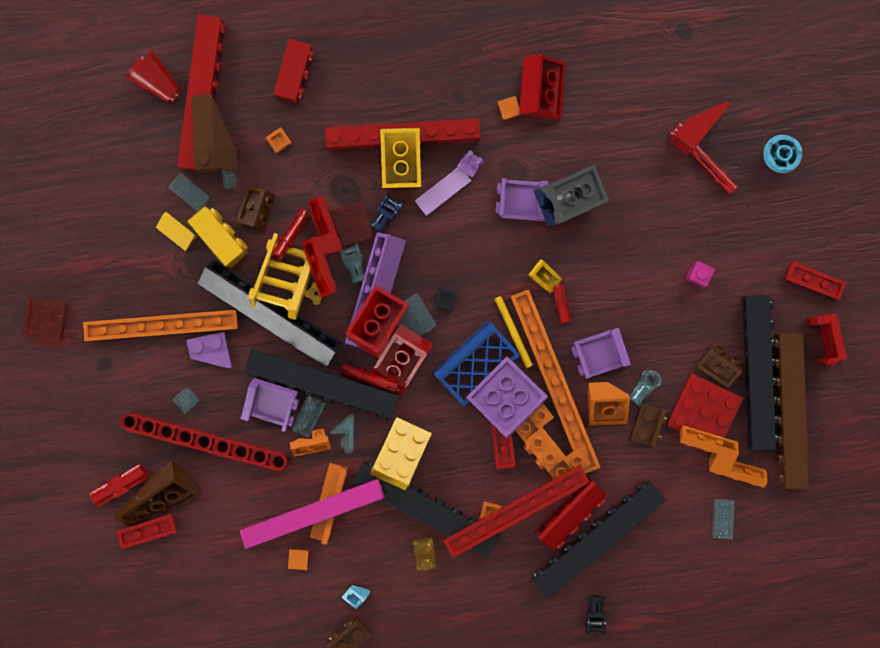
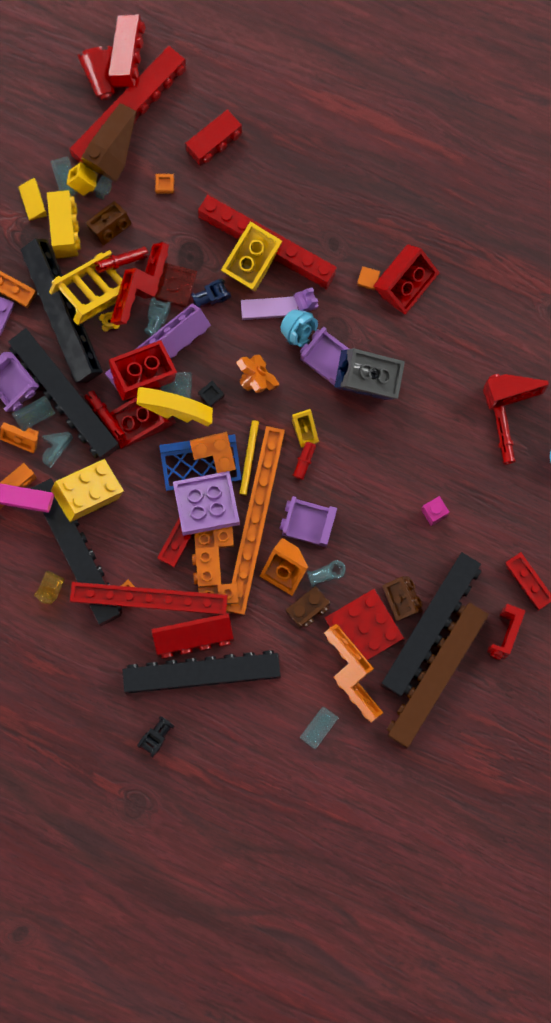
camera: 25 degrees right, 10 degrees down
none -> yellow brick [66,162,97,196]
none -> brick [108,15,145,87]
none -> yellow slope [137,387,213,427]
none -> orange plate [190,432,236,473]
none -> orange plant [236,355,280,393]
none -> medium azure cone [280,309,318,347]

